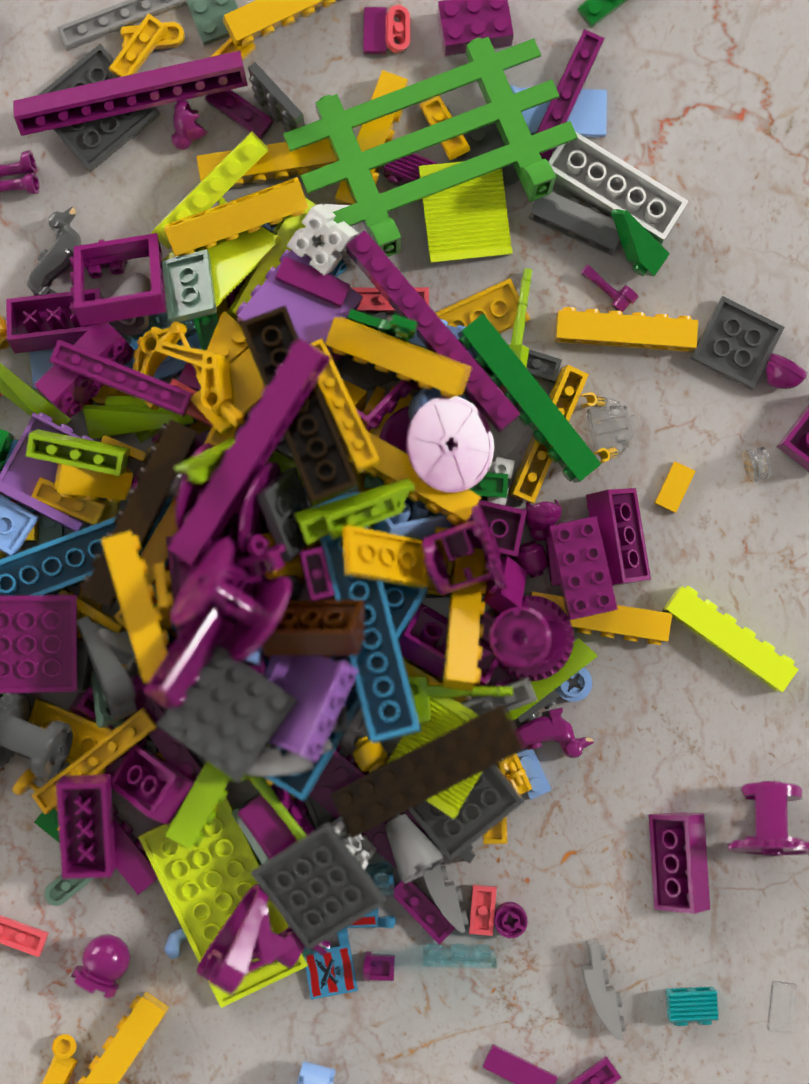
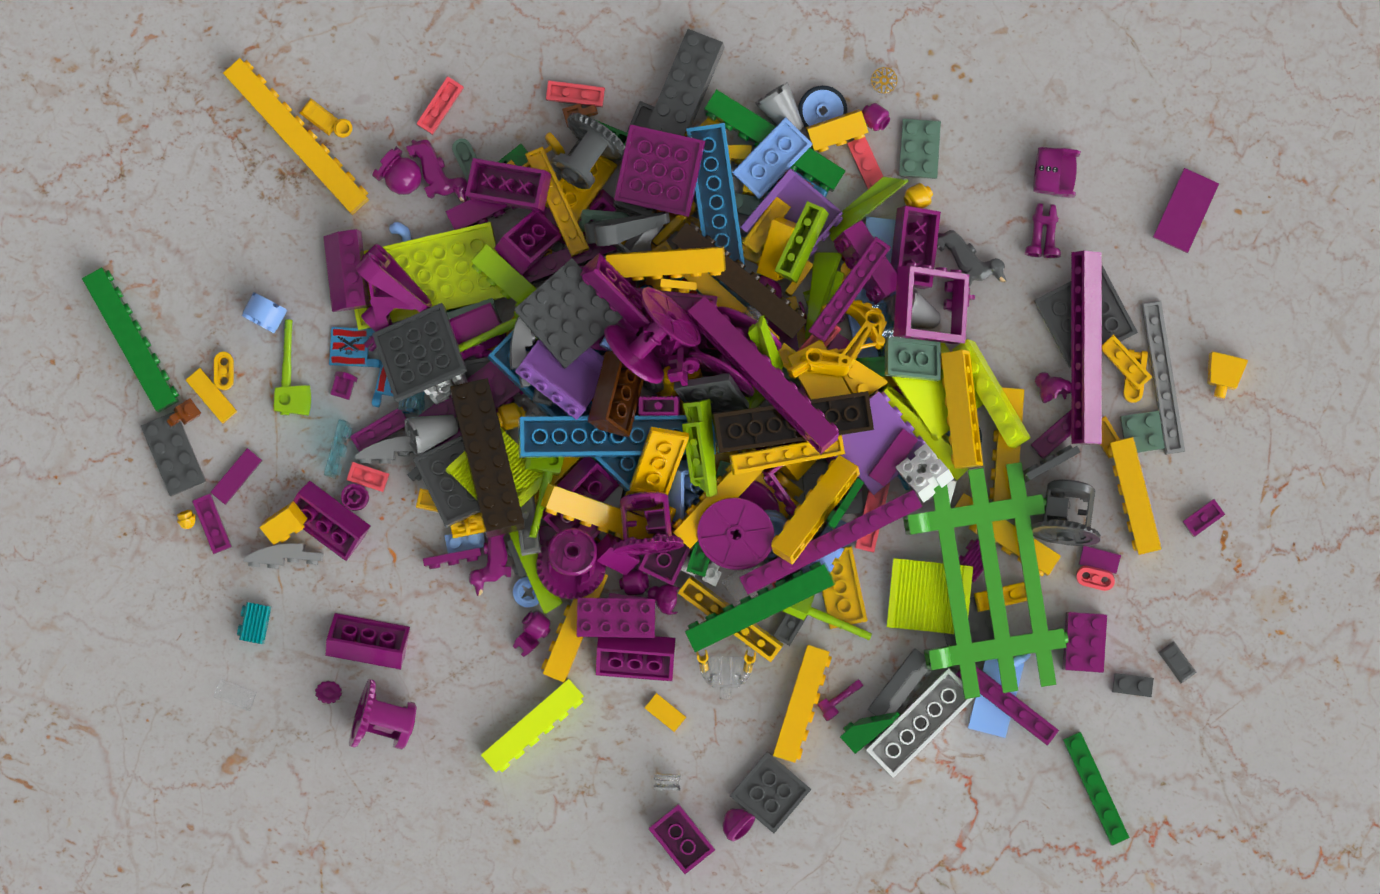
camera: 105 degrees right, 0 degrees up
none -> yellow brick [259,501,308,545]
none -> lime piece [274,319,311,416]
none -> magenta slope [293,481,371,561]
none -> magenta piece [315,681,342,704]
none -> magenta slope [323,229,370,312]
none -> magenta animal [406,139,468,202]
none -> magenta plate [423,548,482,569]
none -> magenta tile [513,631,540,657]
none -> magenta head [522,611,551,639]
none -> dark grey piece [1032,480,1101,546]

